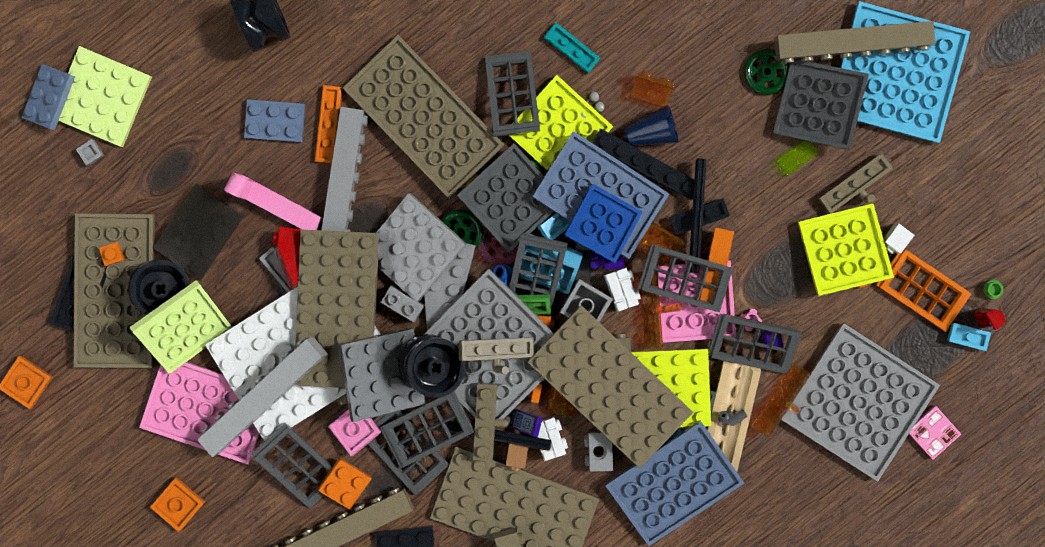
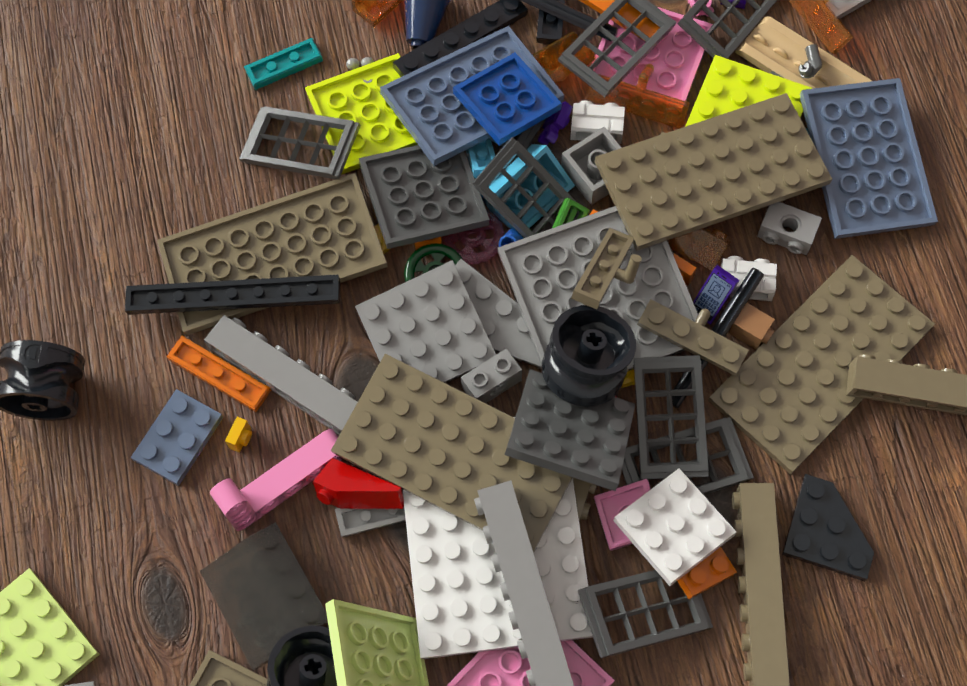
camera: 55 degrees left, 20 degrees down
none -> black plate [125,274,340,315]
none -> yellow plate [225,417,252,453]
none -> white plate [613,468,736,586]

